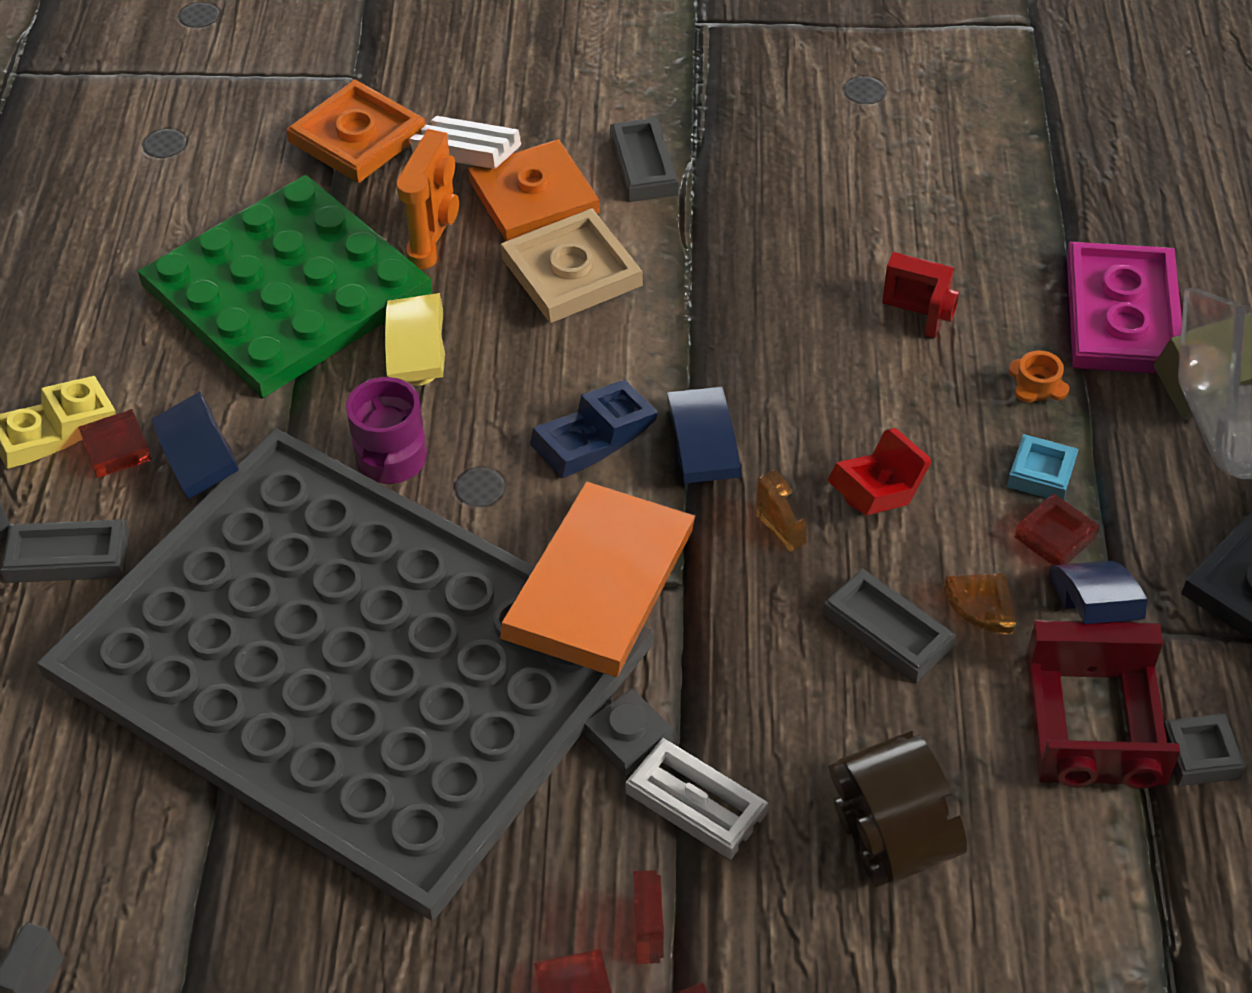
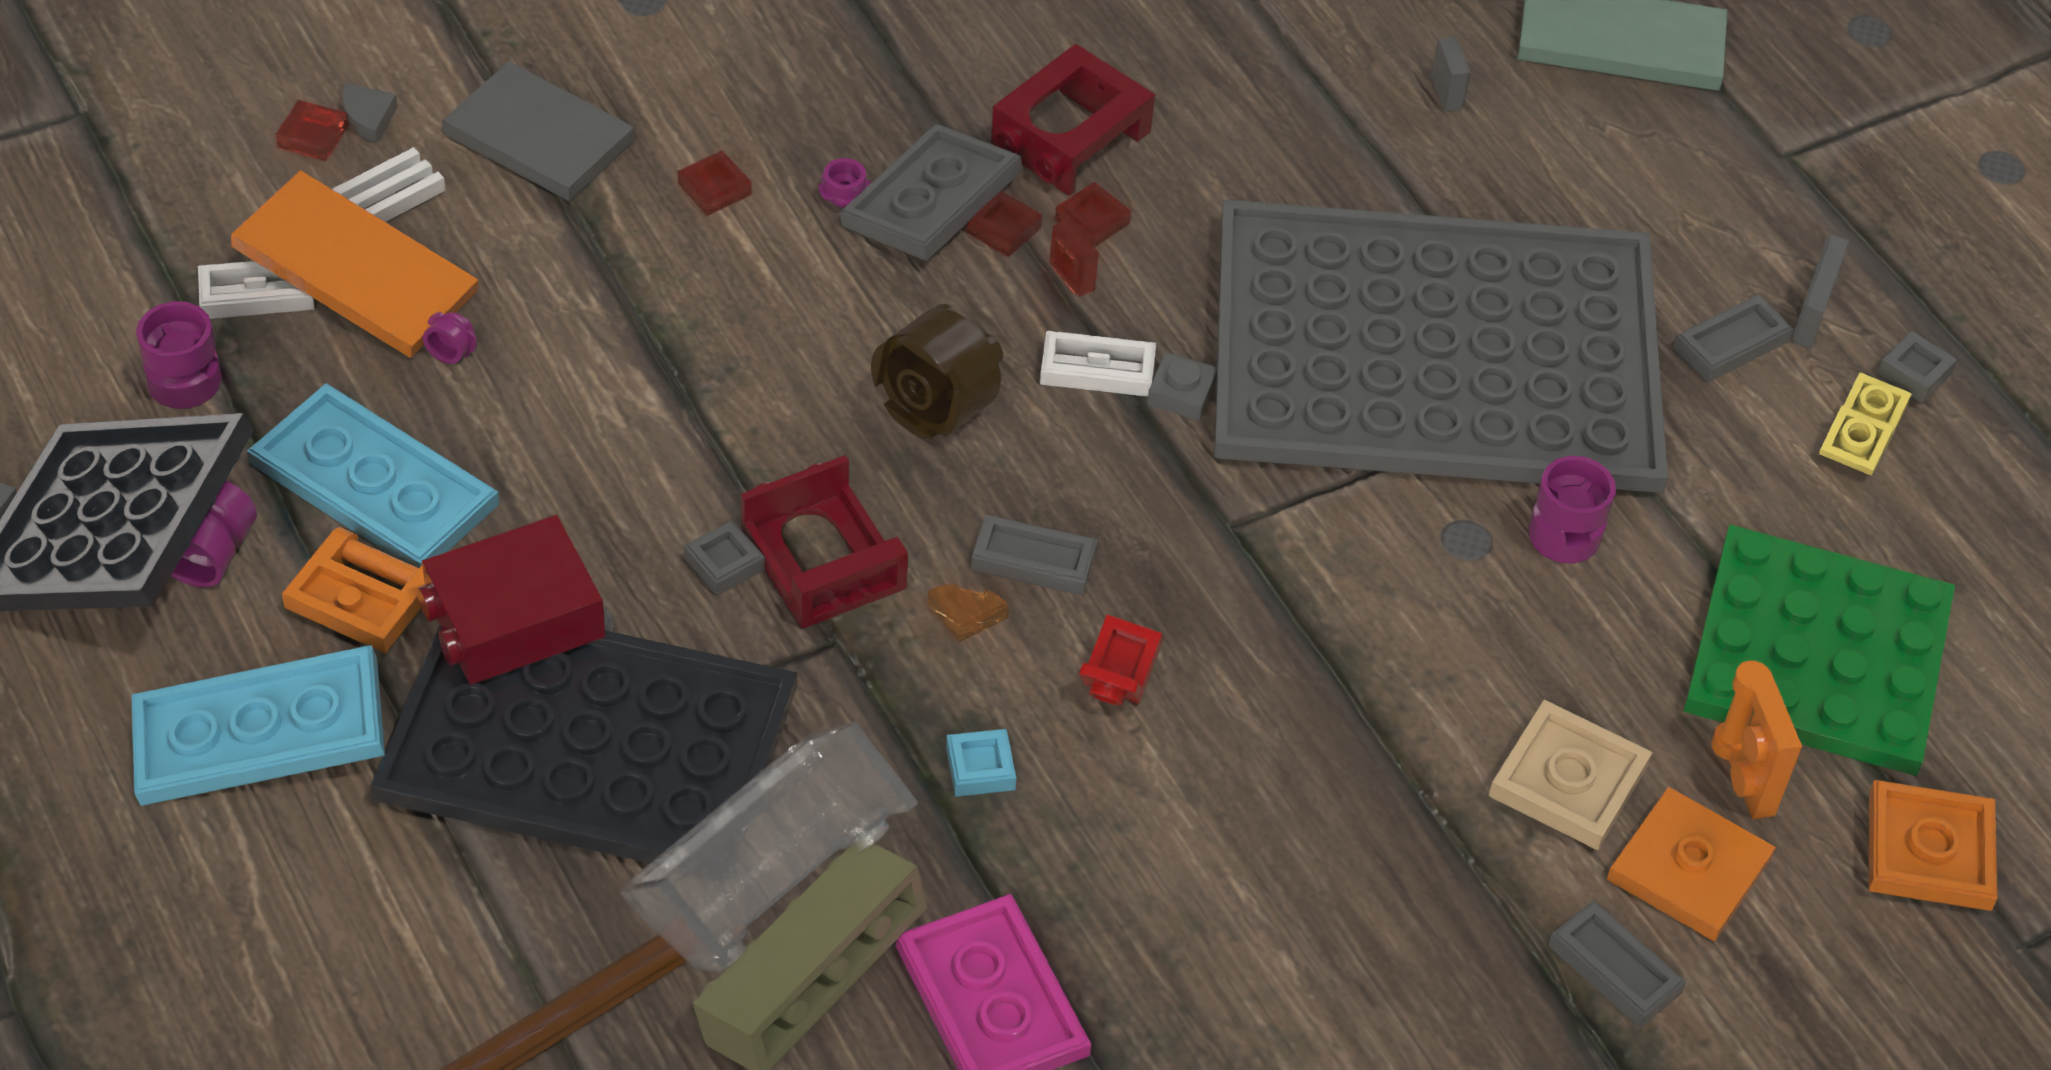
camera: 145 degrees right, 0 degrees up
clear red tile [78,409,152,478] -> none
dark blue slope [151,391,239,499] -> none
light yellow slope [385,293,445,386] -> none
white tile [410,116,521,169] -> none
orange tile [500,481,695,677] -> none
dark blue slope [530,379,658,478] -> none
dark blue slope [667,387,741,483] -> none
clear orange tile [756,470,807,552] -> none
red bracket [882,252,960,339] -> none
orange plate [1008,351,1070,403] -> none
clear red tile [1014,494,1100,565] -> none
dark blue slope [1049,561,1147,624] -> none

